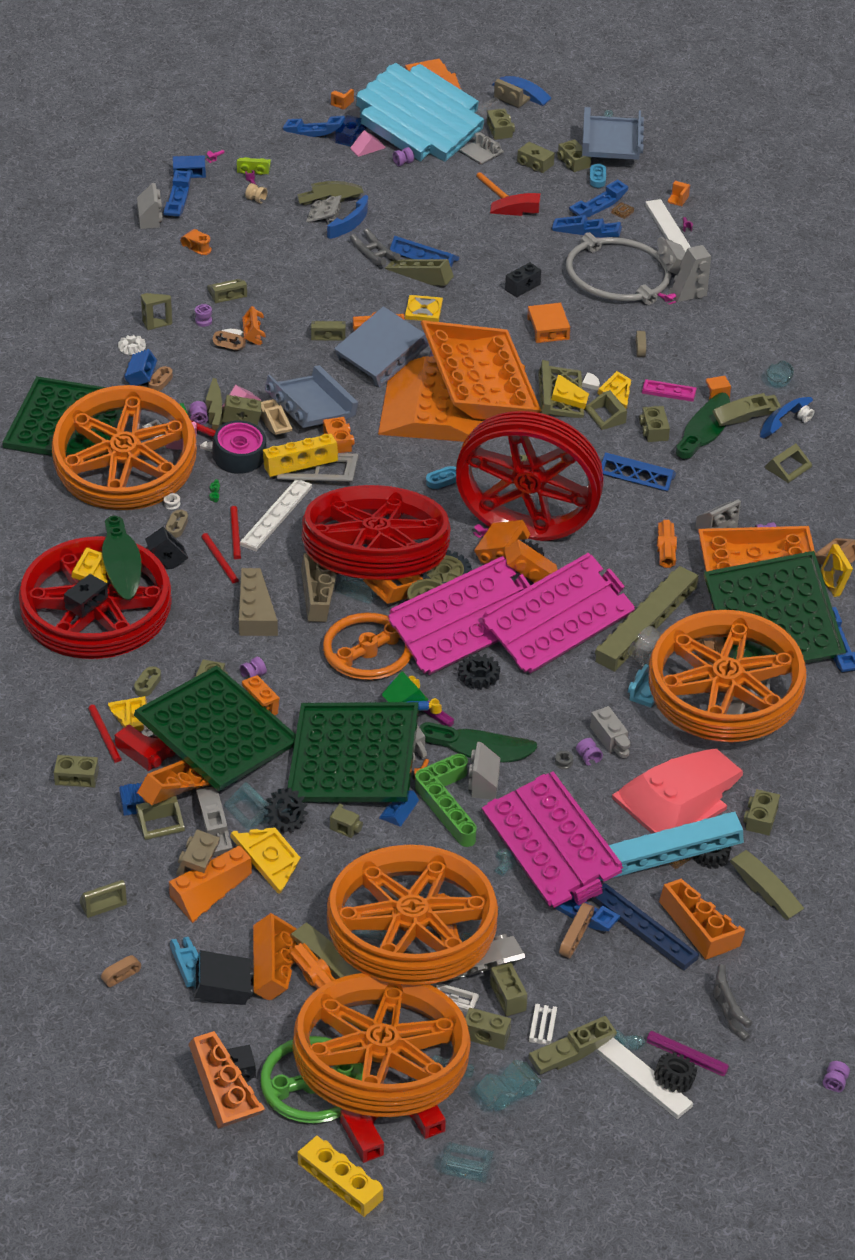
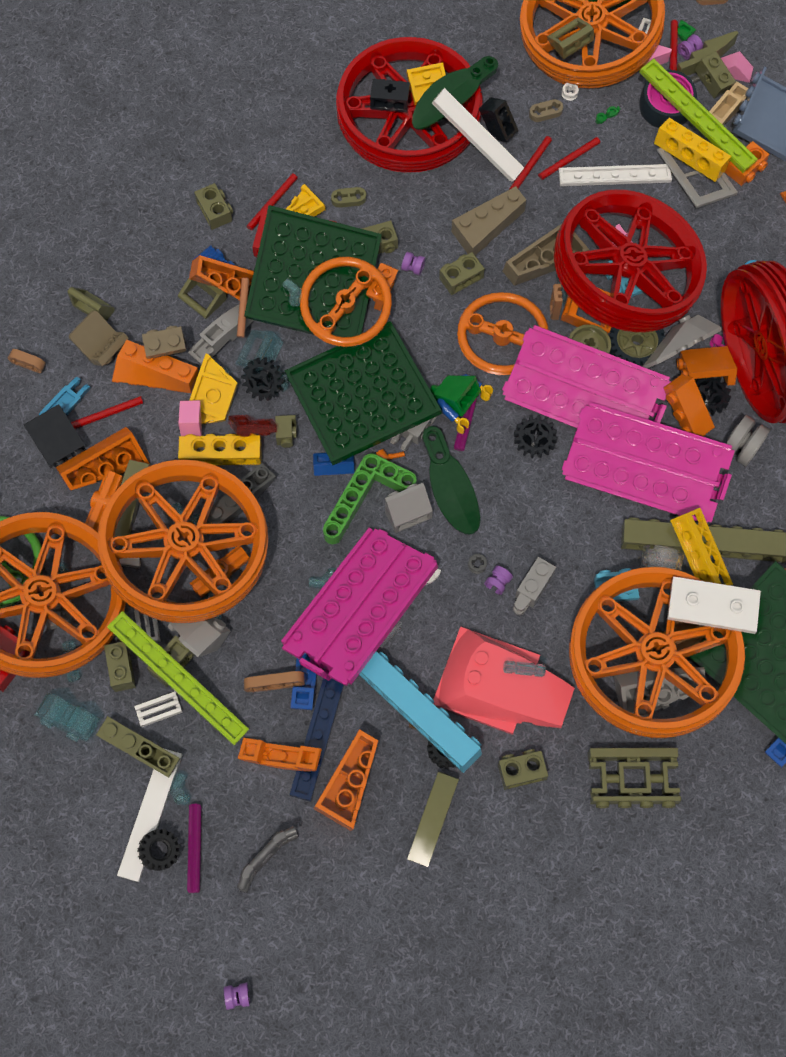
camera: 60 degrees right, 25 degrees up
none -> dark tan bracket [69,310,129,366]
none -> red bar [71,396,143,429]
none -> lime tile [107,611,249,745]
none -> bright pink slope [178,400,202,436]
none -> yellow brick [178,433,262,465]
none -> clear red plate [228,415,277,437]
none -> nougat bar [237,278,249,338]
none -> orange slope [238,738,322,771]
none -> clear light blue arm [282,278,302,306]
none -> orange piece [300,257,392,347]
none -> white tile [432,88,524,182]
none -> olive brick [439,252,485,296]
none -> clear light blue axle [503,660,546,677]
none -> olive tile [547,17,594,59]
none -> medium nougat tile [550,284,563,320]
none -> olive fence [588,748,681,808]
none -> lime tile [639,58,758,173]
none -> light grey wedge [643,314,722,368]
none -> white plate [667,576,761,634]
none -> yellow fence [670,508,733,586]
none -> light grey wheel [726,415,771,467]

